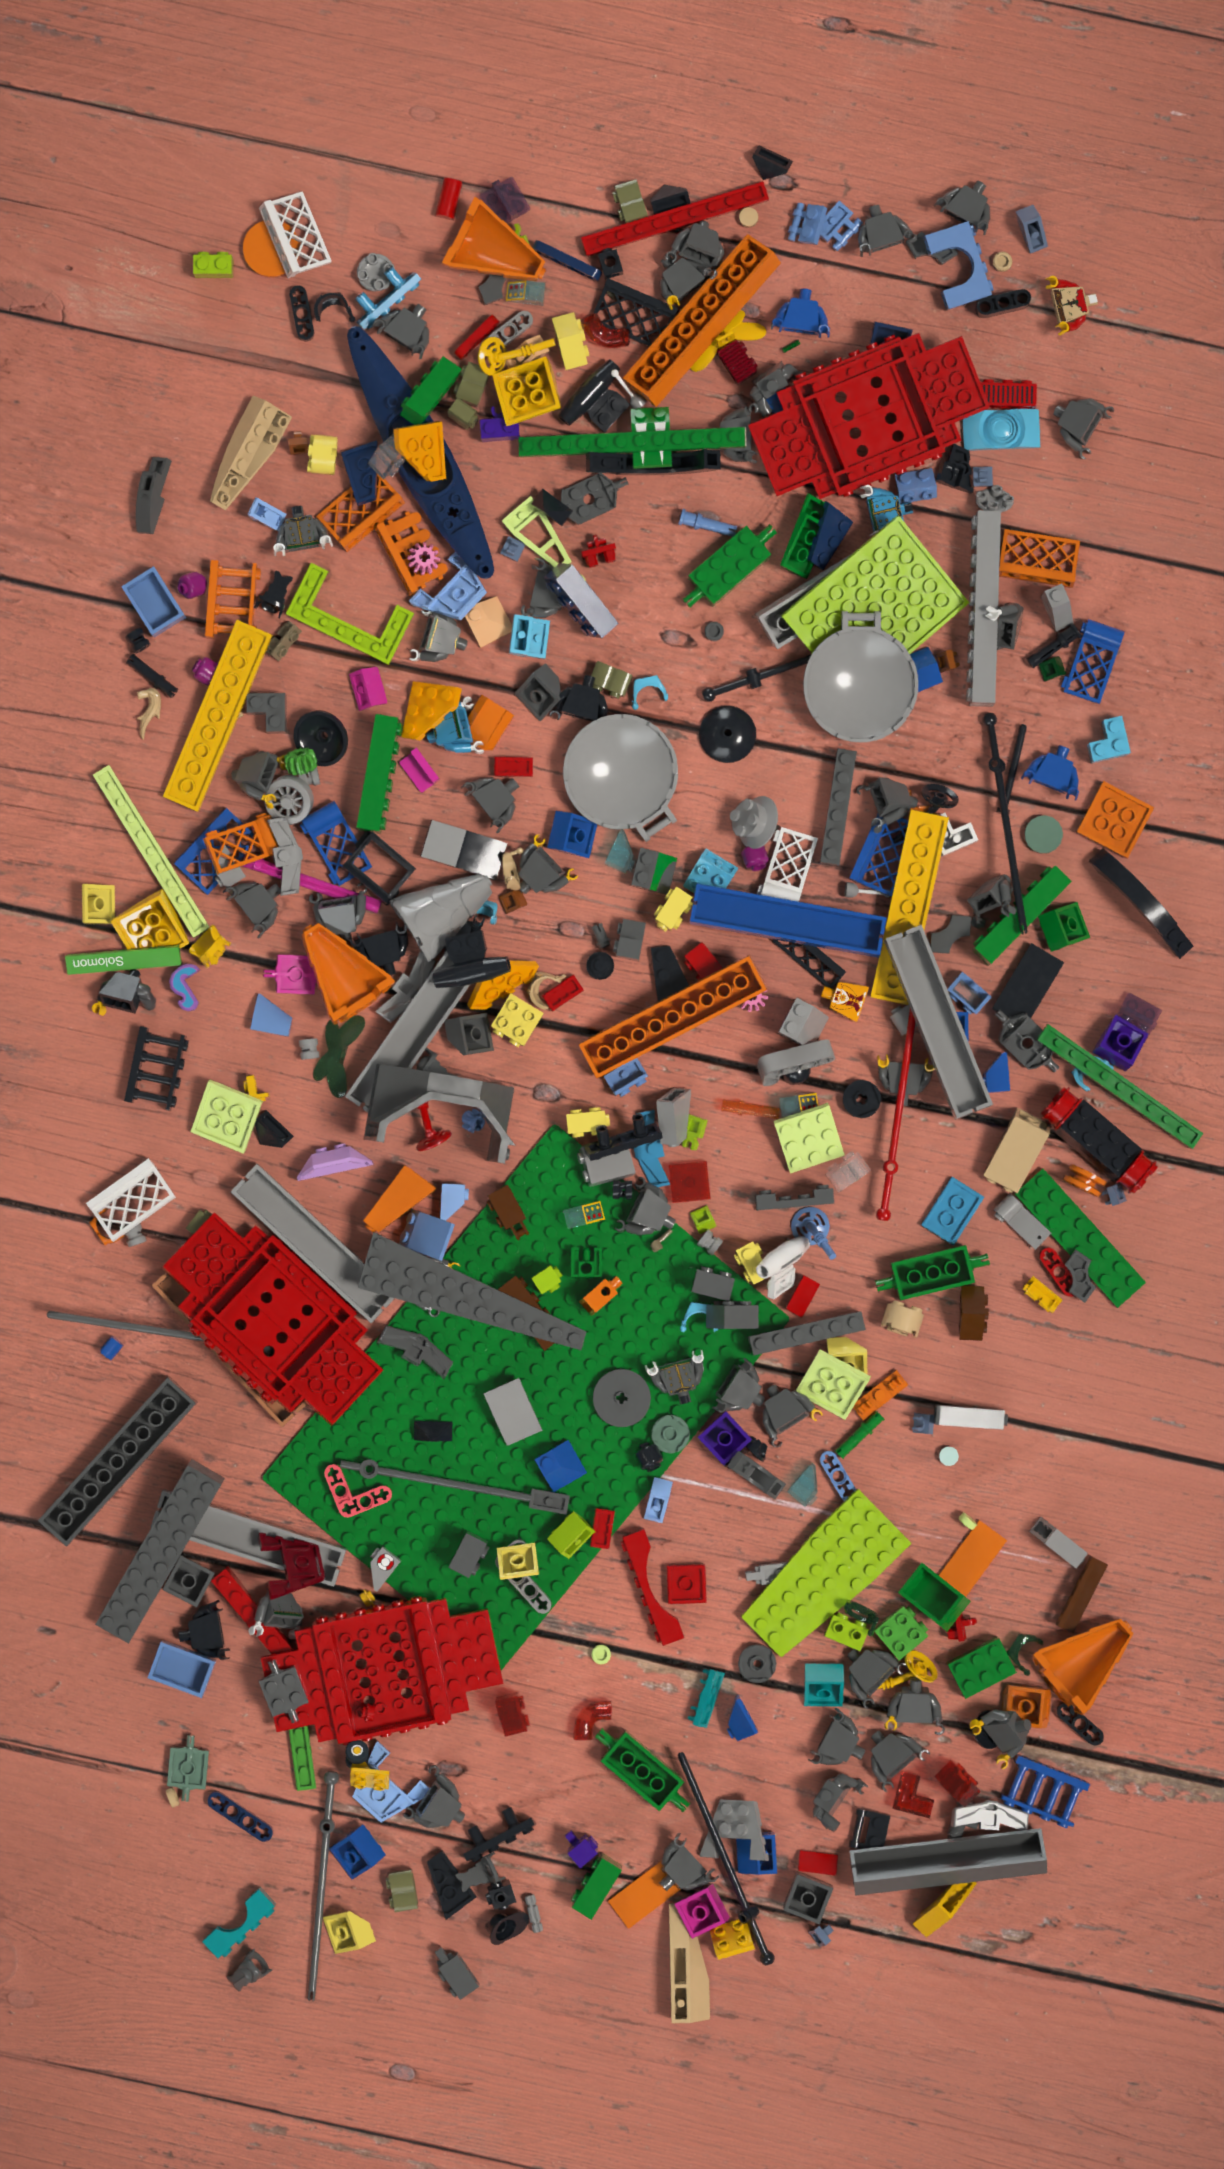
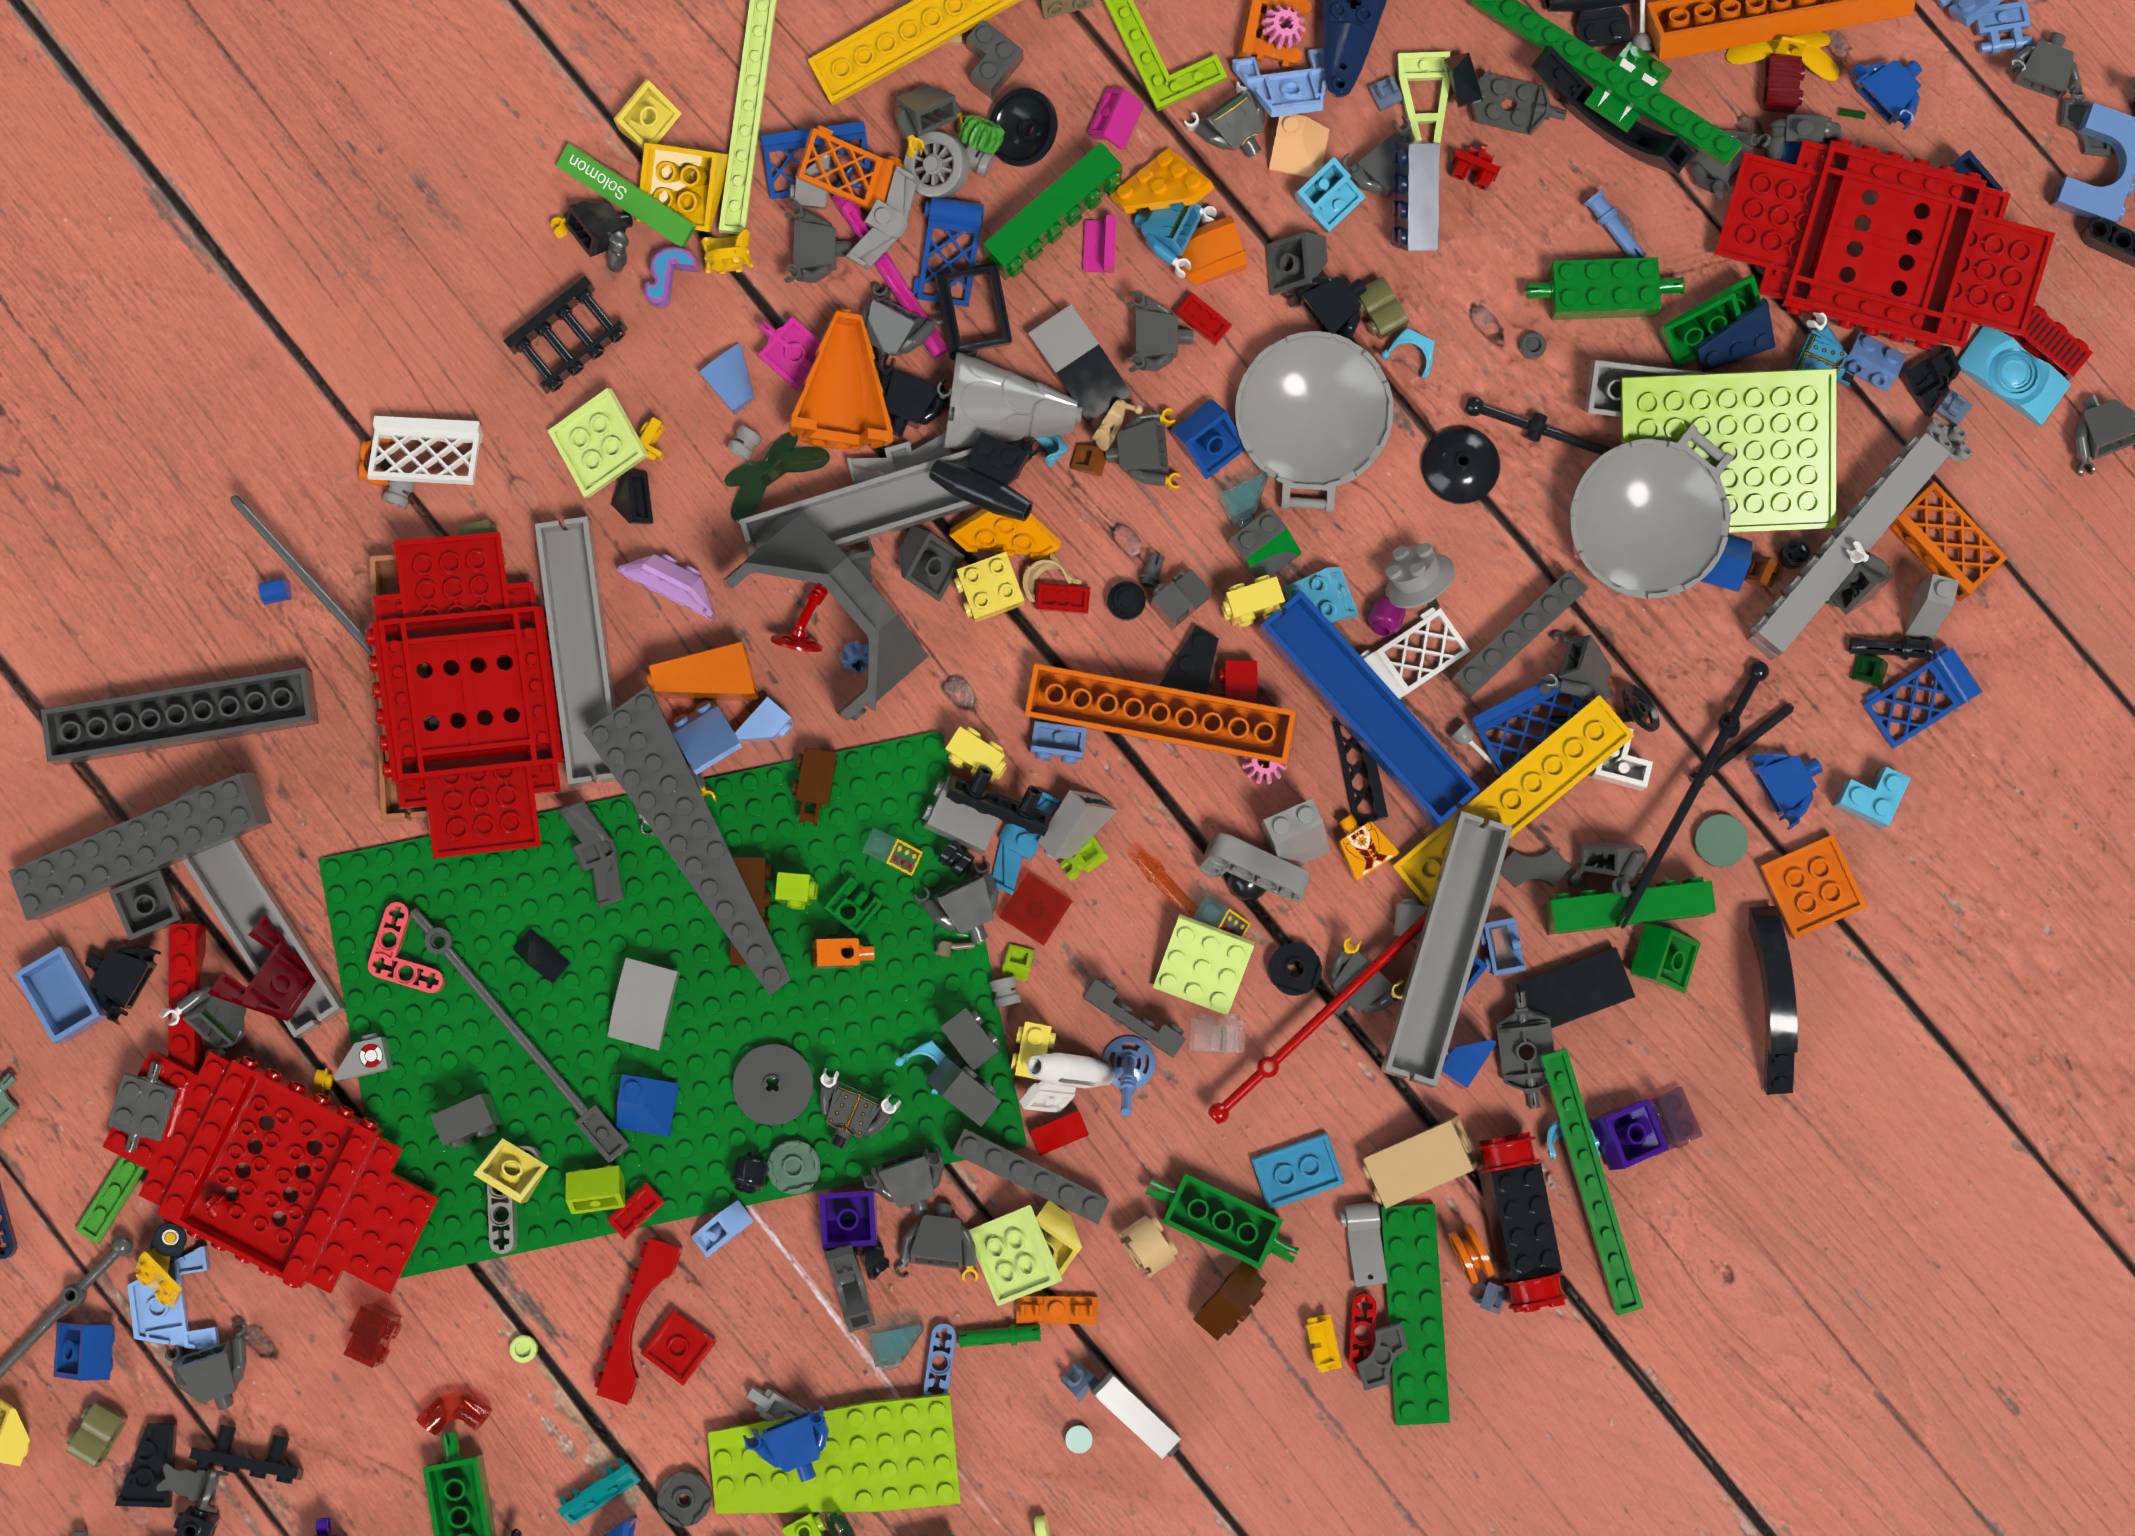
camera: 35 degrees right, 5 degrees down
none -> blue torso [743,1405,829,1482]
none -> black wheel [1779,539,1811,569]

